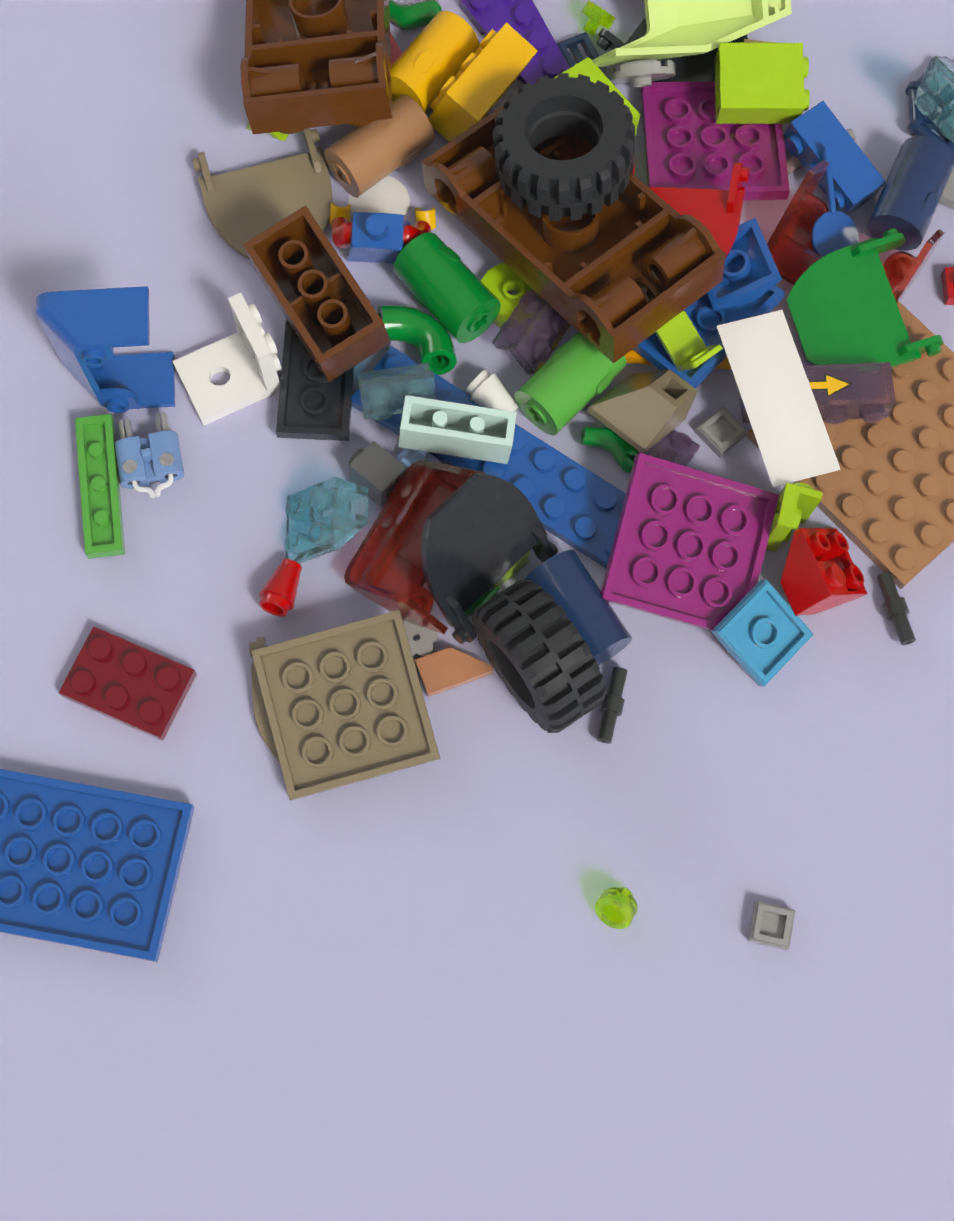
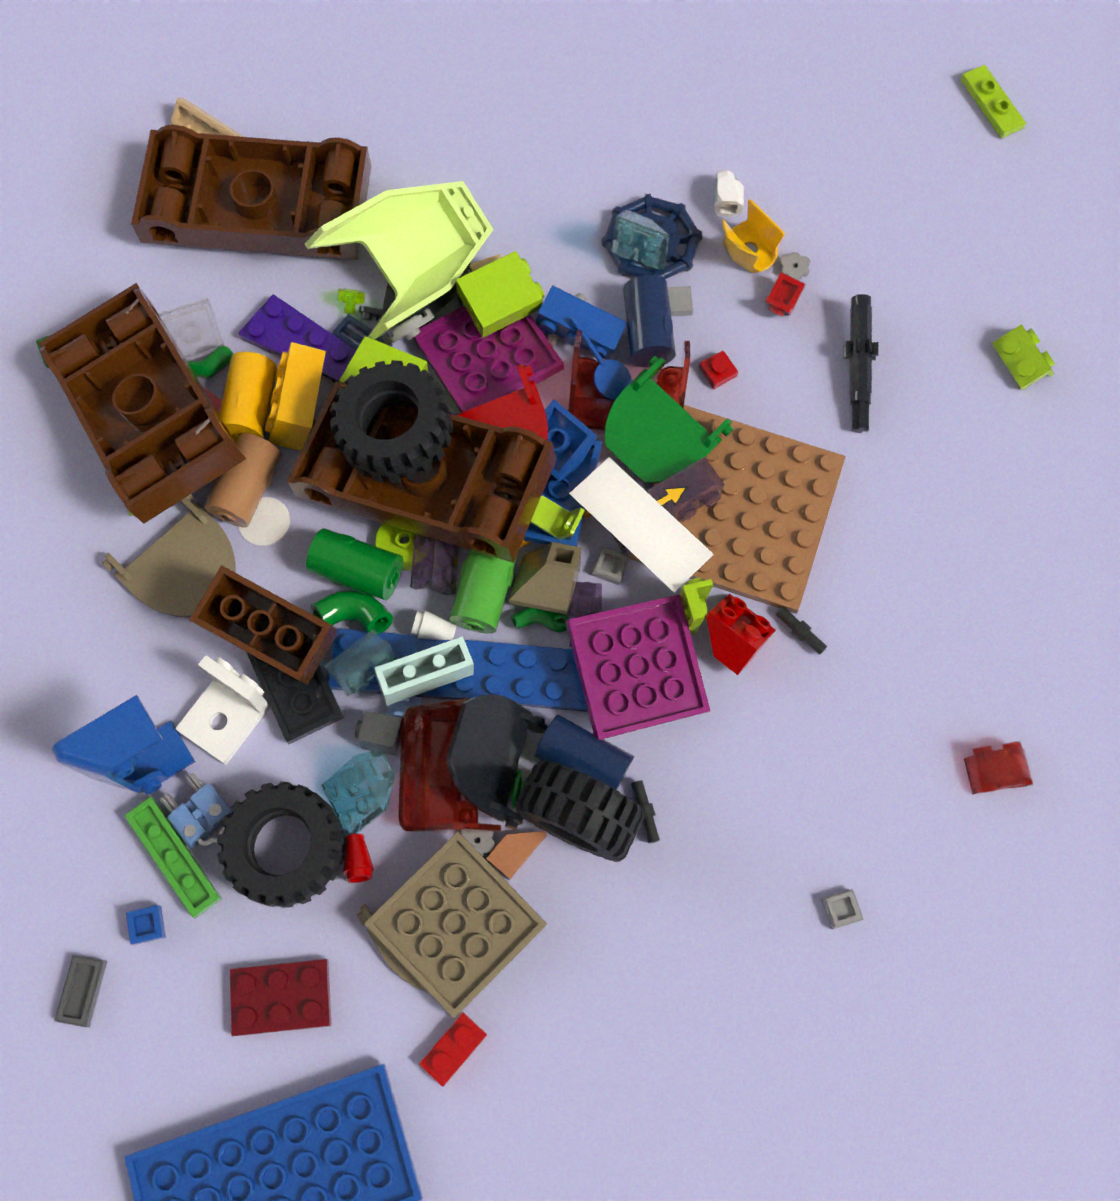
camera: 30 degrees left, 0 degrees up
blue torso [329,203,436,264] -> none
clear neon green tile [595,887,638,929] -> none
dark azure tile [711,579,814,686] -> none
none -> blue plate [126,905,166,945]
none -> black tyre [217,782,345,908]
none -> red plate [419,1012,488,1087]

